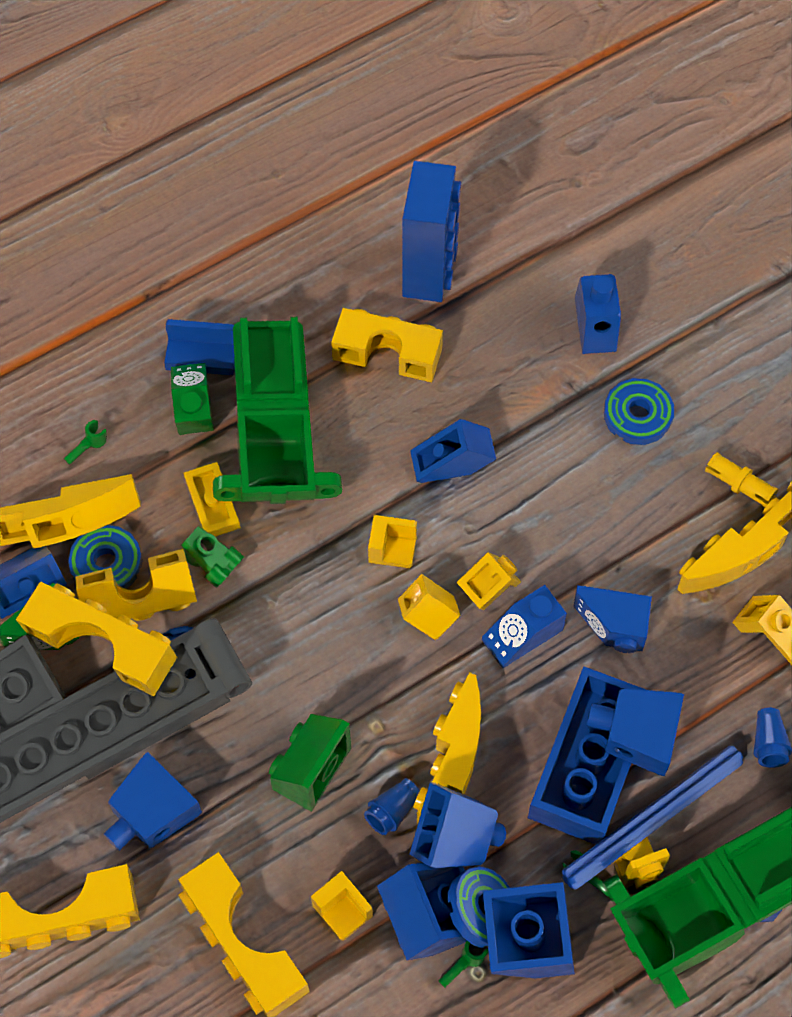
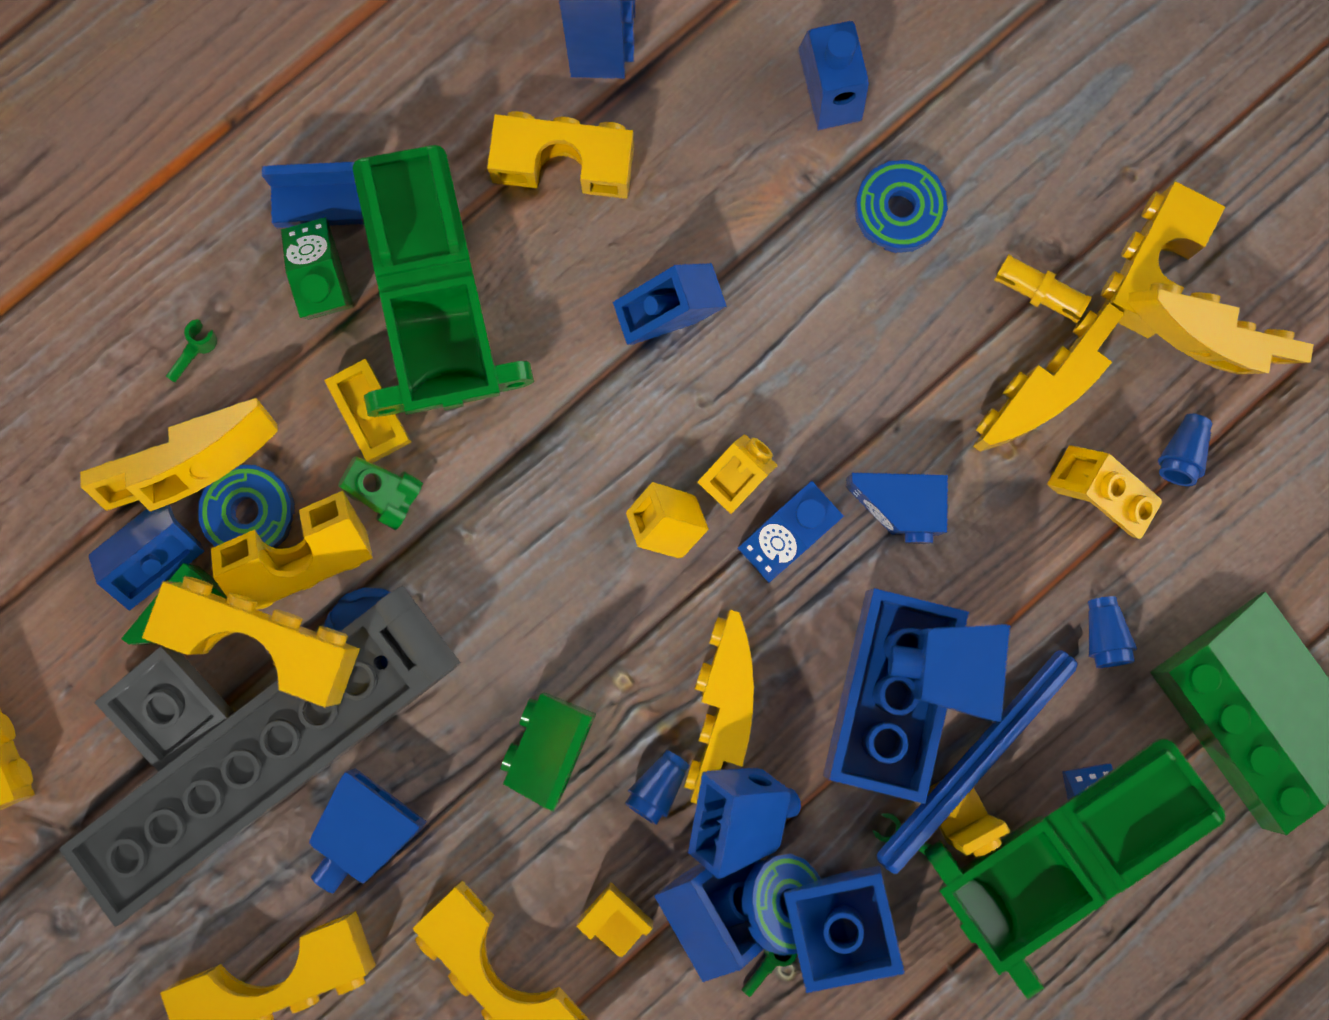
camera: 10 degrees left, 20 degrees up
yellow panel [368,515,417,568] -> none

